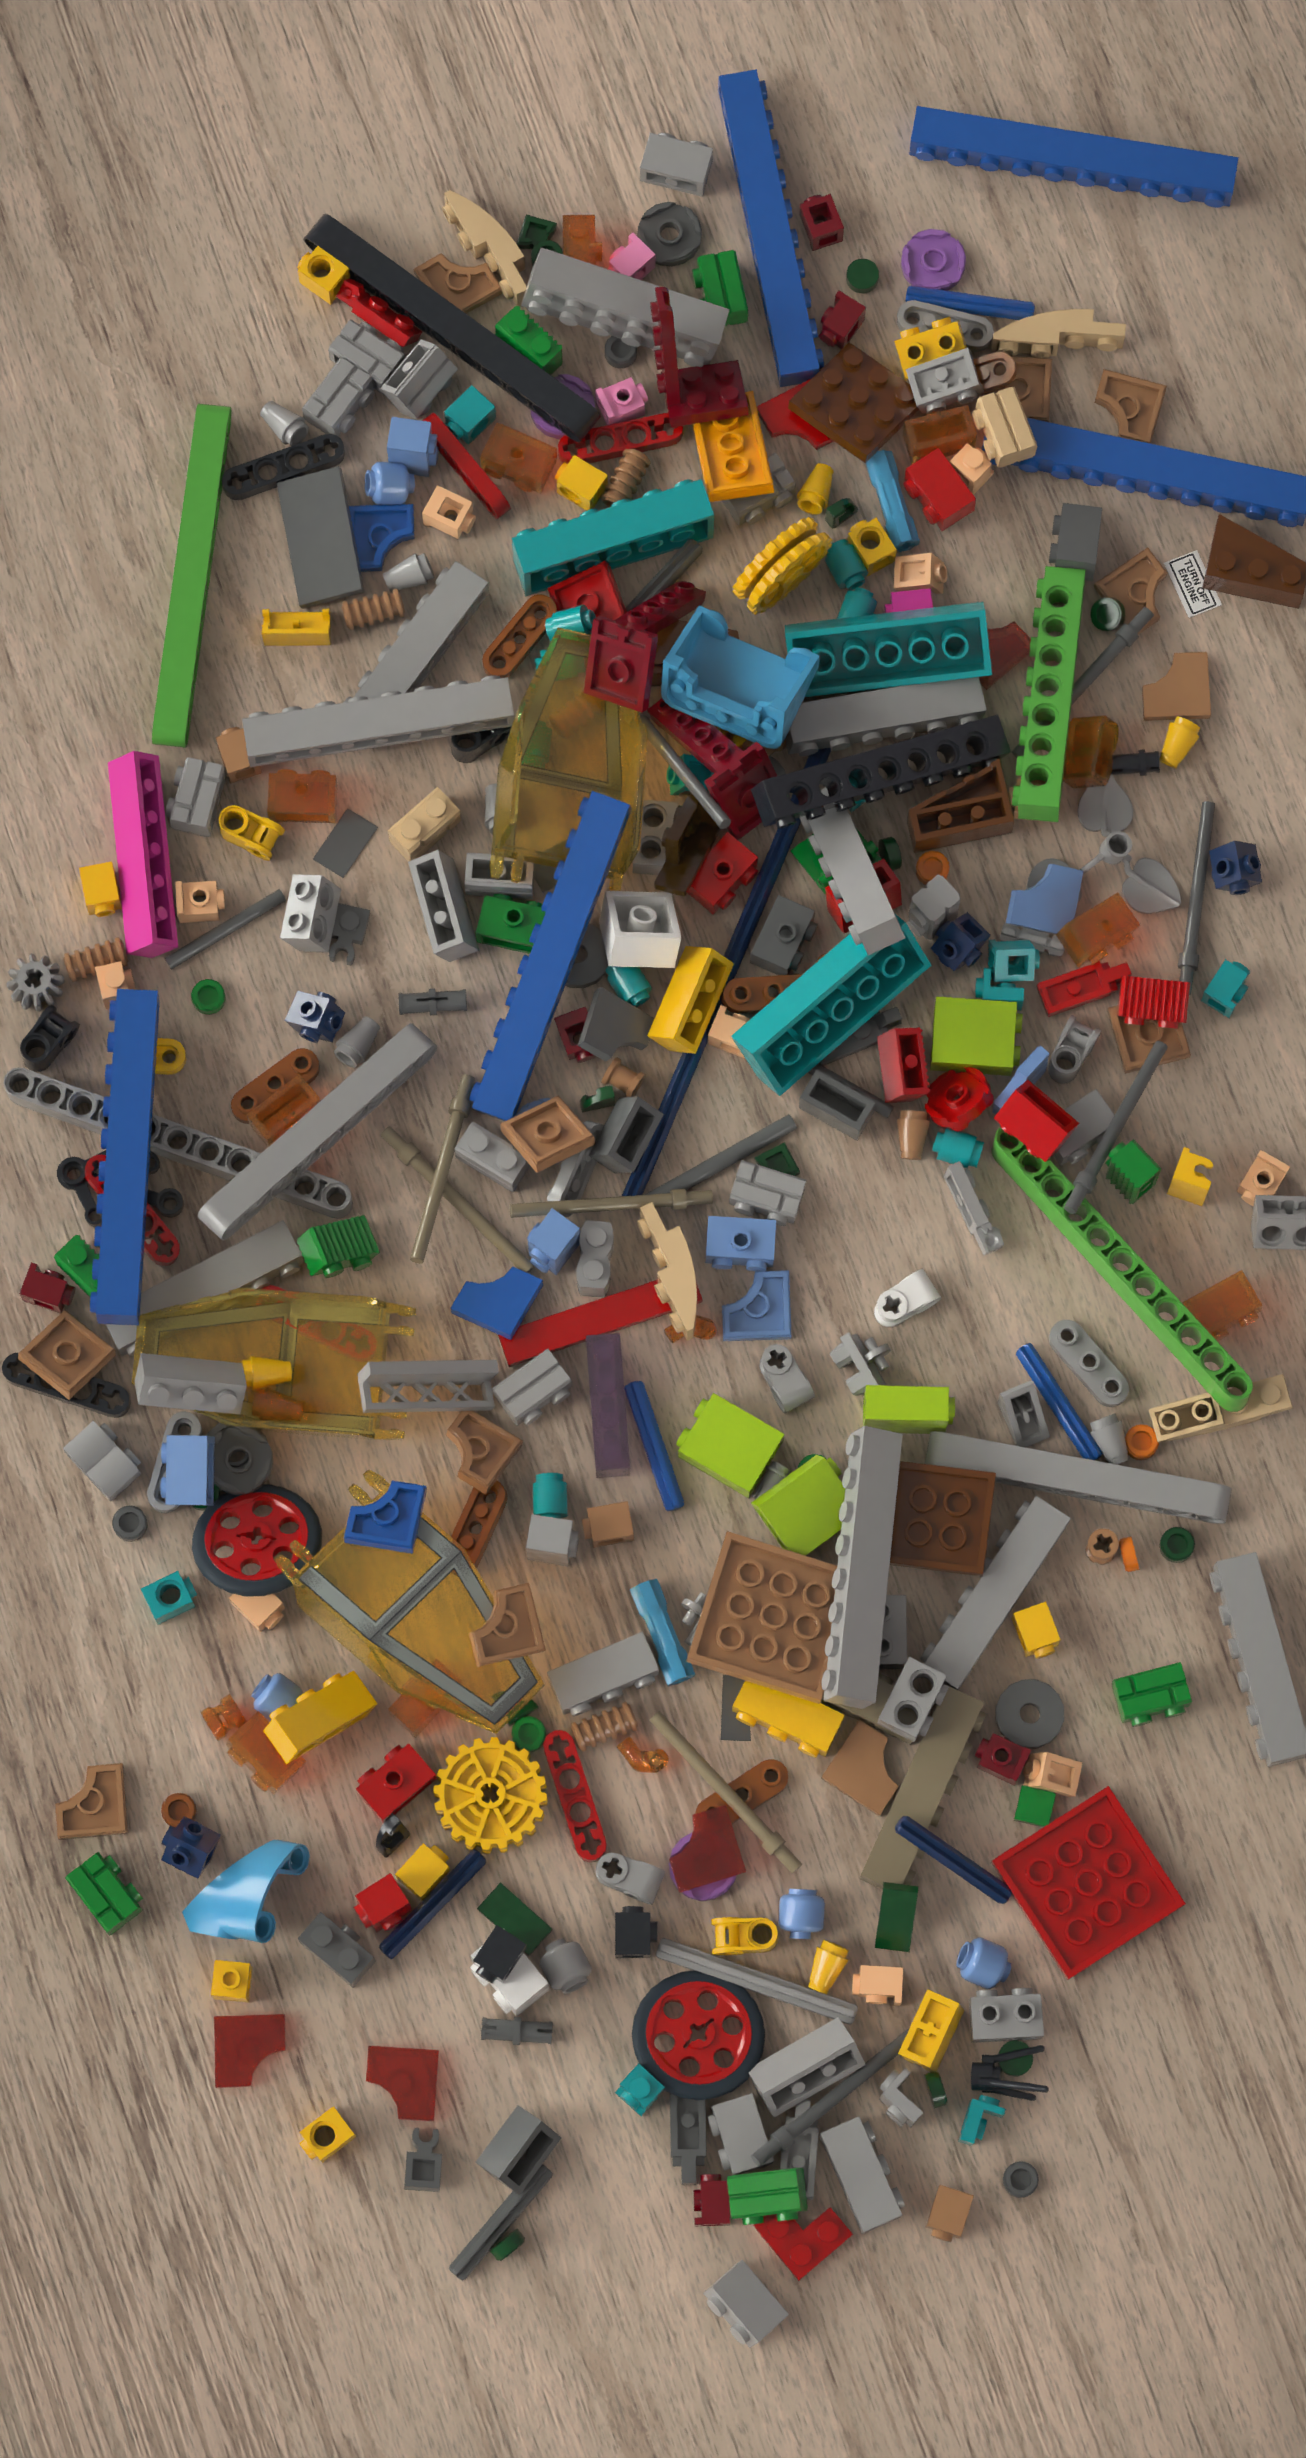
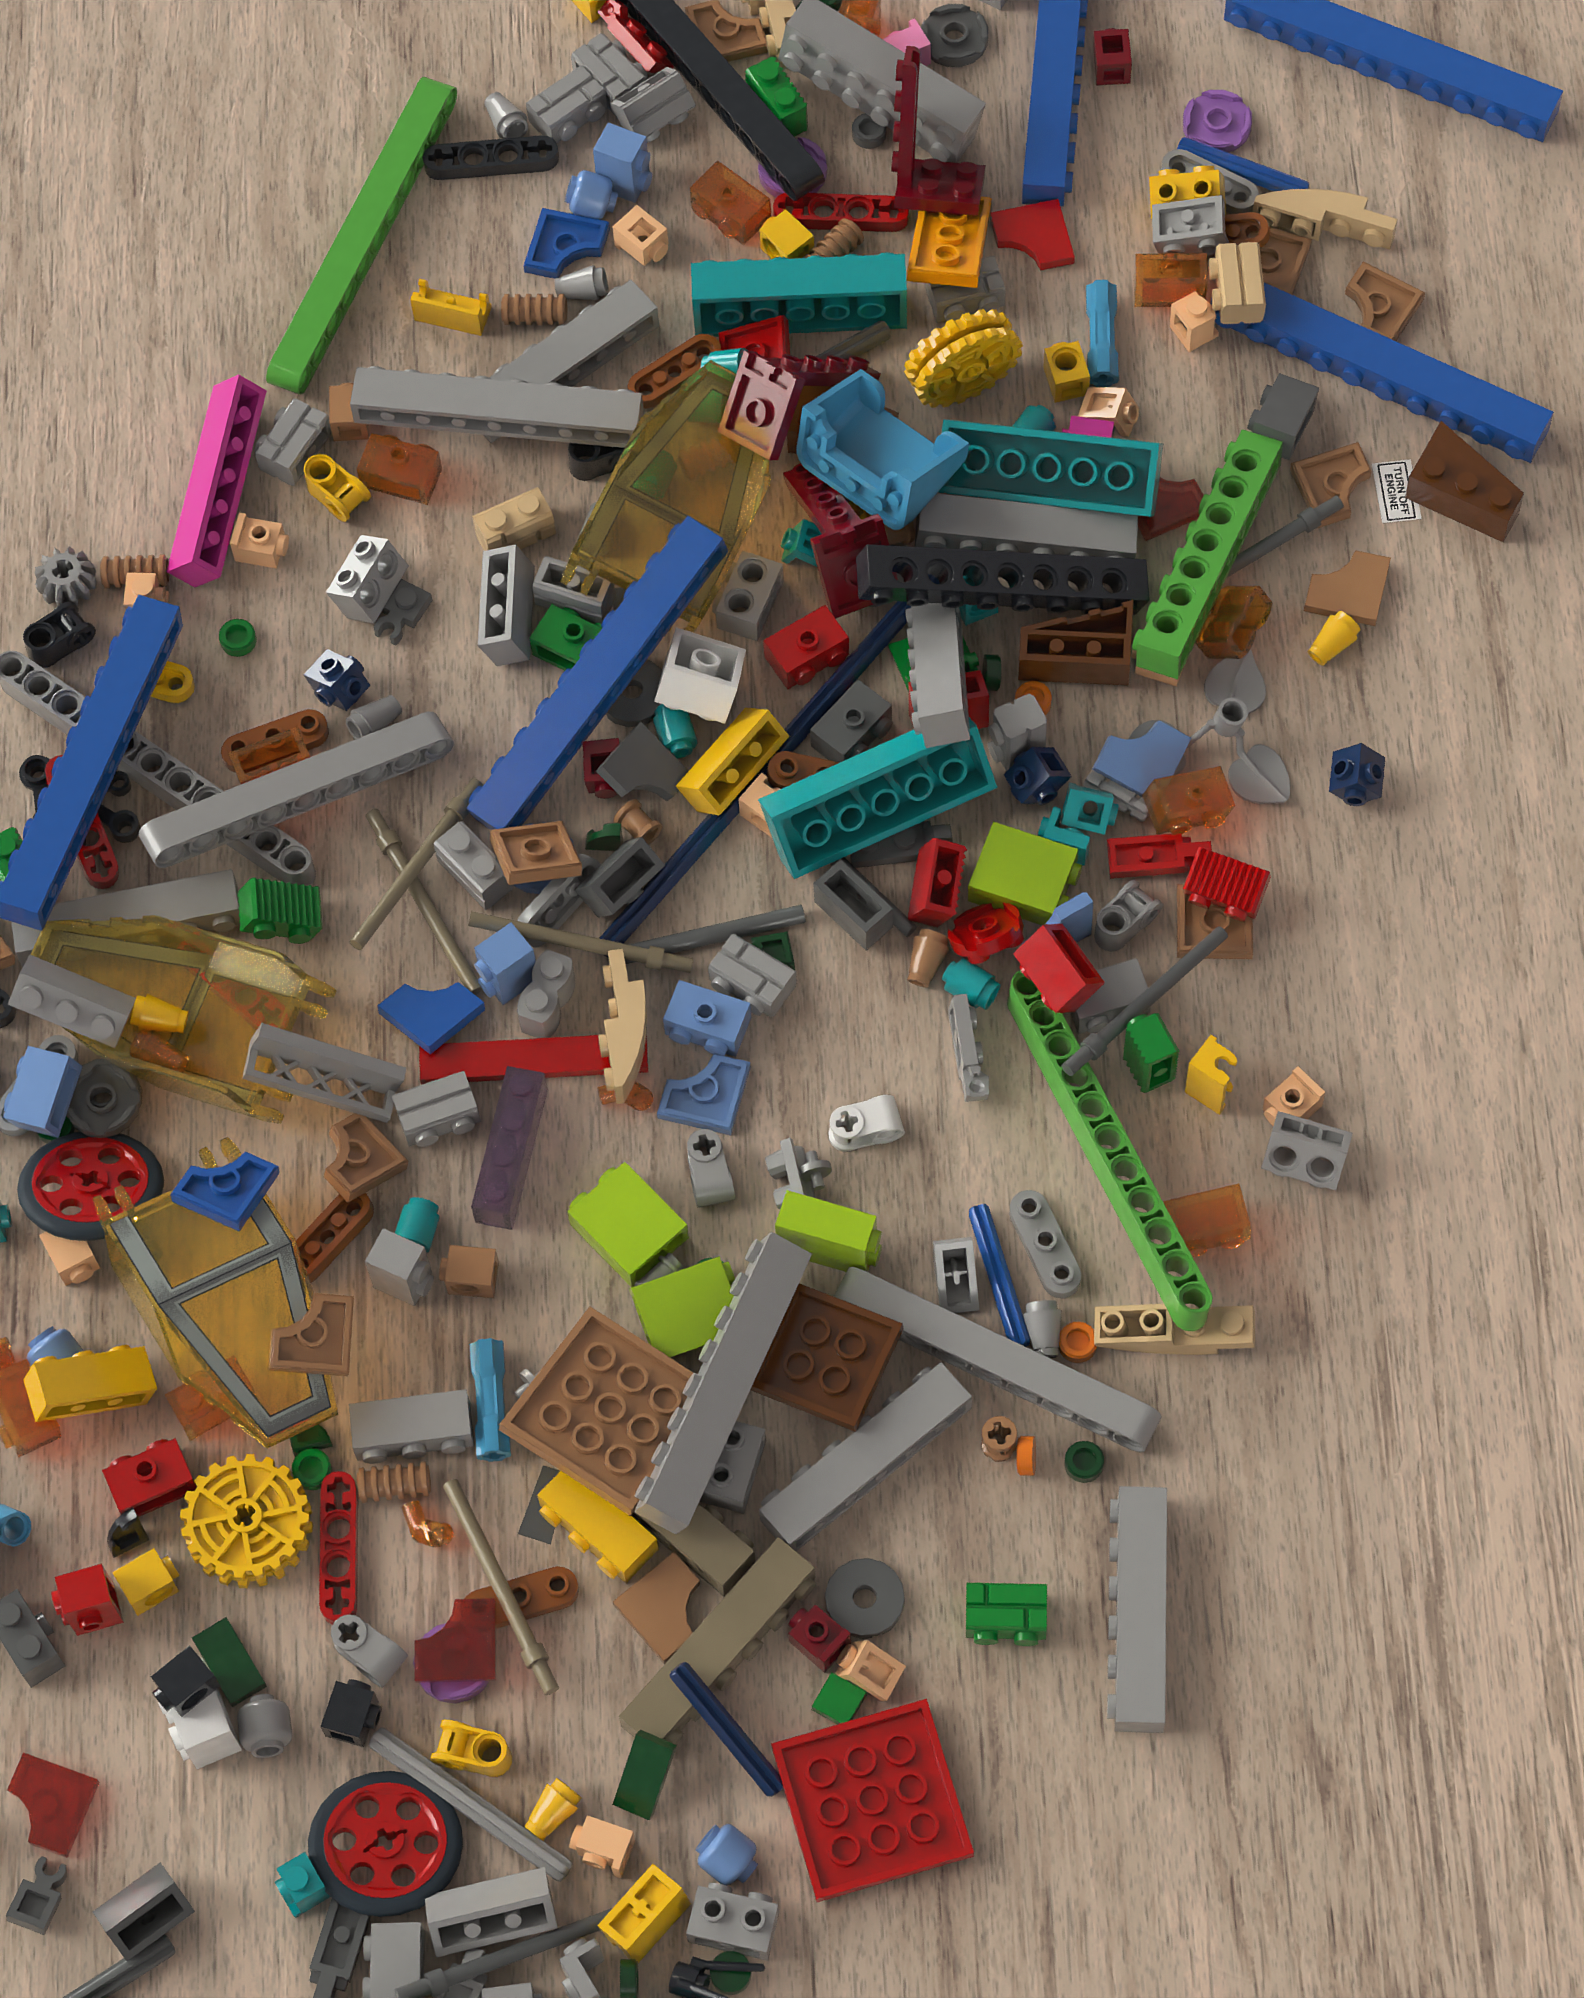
camera: 20 degrees right, 10 degrees down
yellow brick [79,861,122,917] -> none
dark grey bar [165,889,286,970] -> none
dark grey tile [277,466,365,609] -> none
dark grey sticker [313,808,378,878] -> none
dark blue axle [379,1849,486,1959] -> none
dark grey pin [398,988,467,1016] -> none
red beam [422,413,511,519] -> none
teal brick [444,385,496,445] -> none
dark grey pin [481,2017,553,2045] -> none
bright pink brick [595,377,648,425] -> none
dark grey bar [622,706,731,829] -> none
blue axle [624,1381,684,1511] -> none
dark brown bracket [654,794,721,896] -> none
green brick [692,250,748,326] -> none
medium blue head [778,1889,825,1939] -> none
reddish brown plate [788,342,919,463] -> none
yellow cone [797,463,834,515] -> none
dark red brick [818,290,866,349] -> none
dark green tile [825,498,858,529] -> none
teal brick [825,539,868,591] -> none
dark green tile [846,259,879,293] -> none
light grey brick [877,1657,949,1742] -> none
red brick [903,448,976,531] -> none
yellow brick [1011,1601,1061,1659] -> none
dark green tile [1090,597,1125,631] -> none
black pin [1108,749,1160,776] -> none
dark grey bar [1178,801,1215,995] -> none
teal brick [1201,959,1250,1019] -> none

